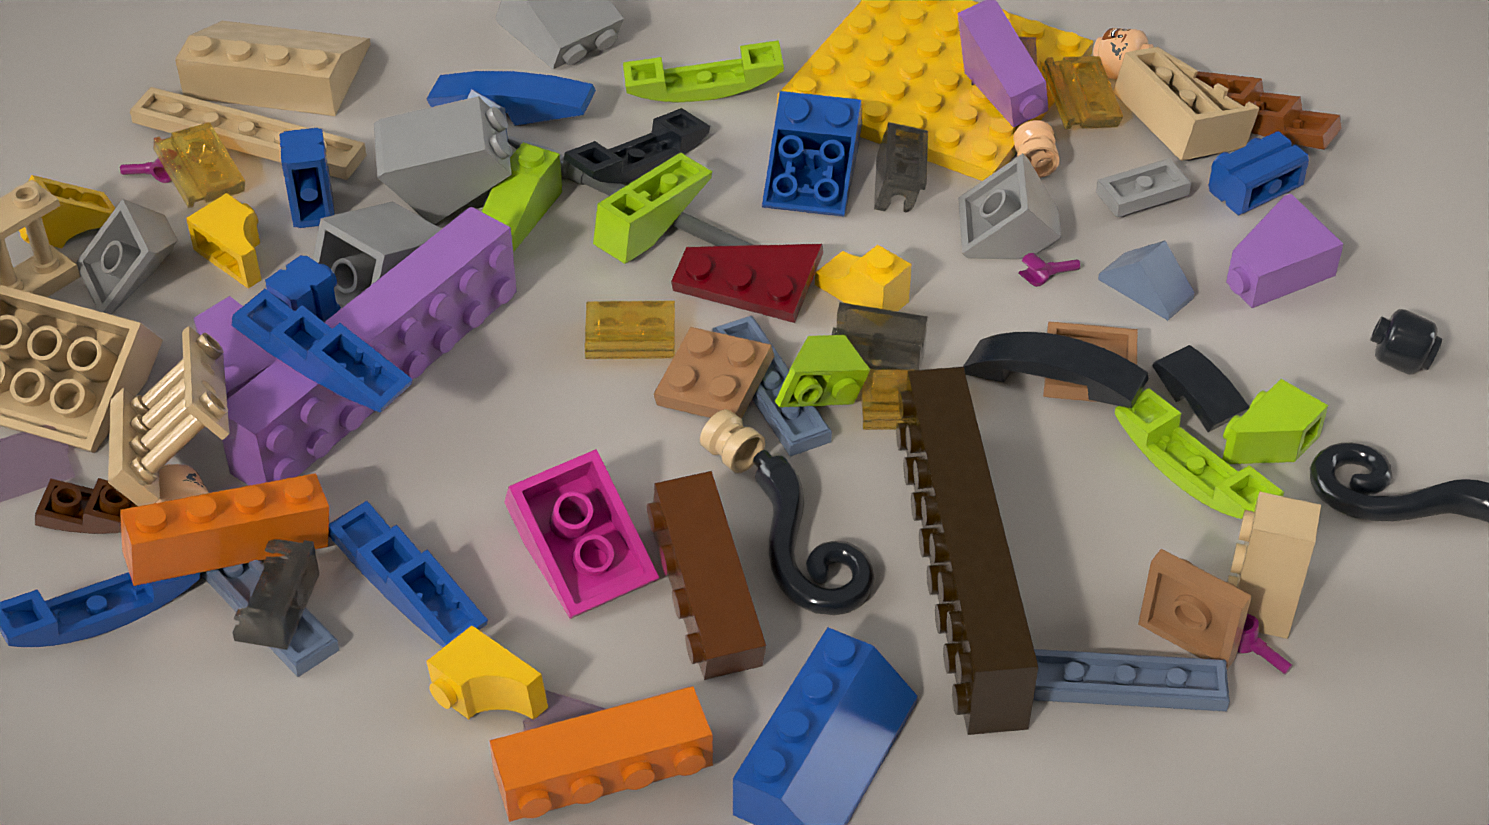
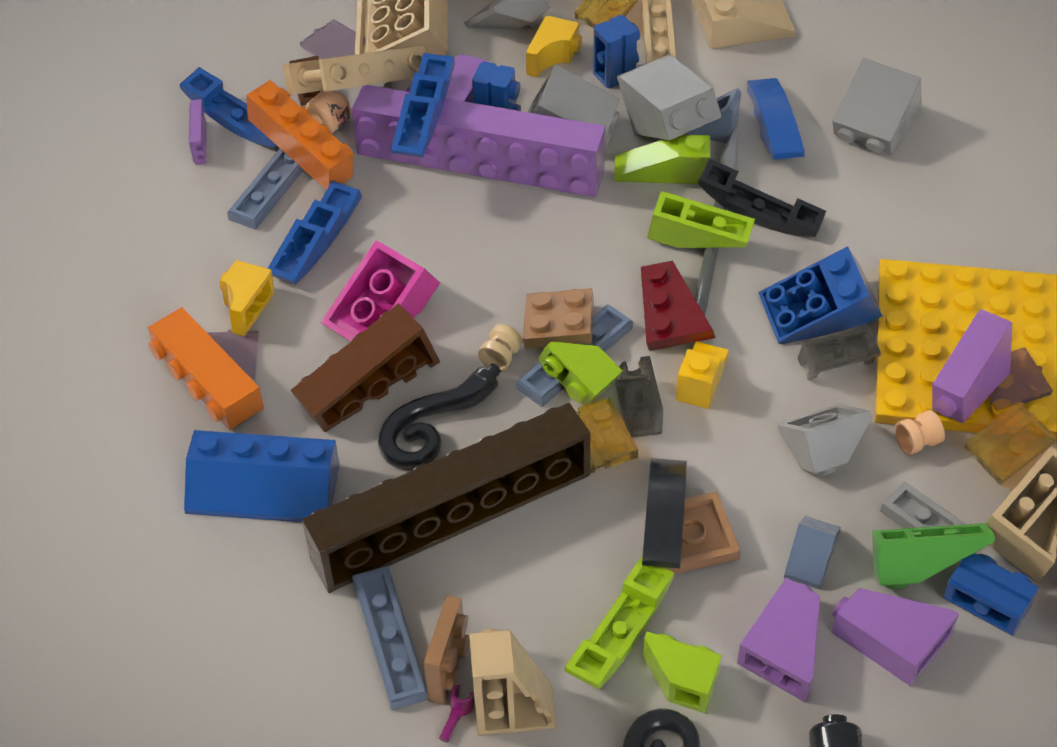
camera: 70 degrees right, 5 degrees up
clear smoke hinge [232,539,320,650] -> none
clear yellow plate [584,301,675,359] -> none
lime slope [623,40,784,102] -> none
magenta hand [1018,253,1080,287] -> none
black slope [1152,345,1250,432] -> none
none -> medium lavender tile [189,99,206,165]
none -> medium lavender slope [737,577,820,702]
none -> bright green slope [872,523,995,589]

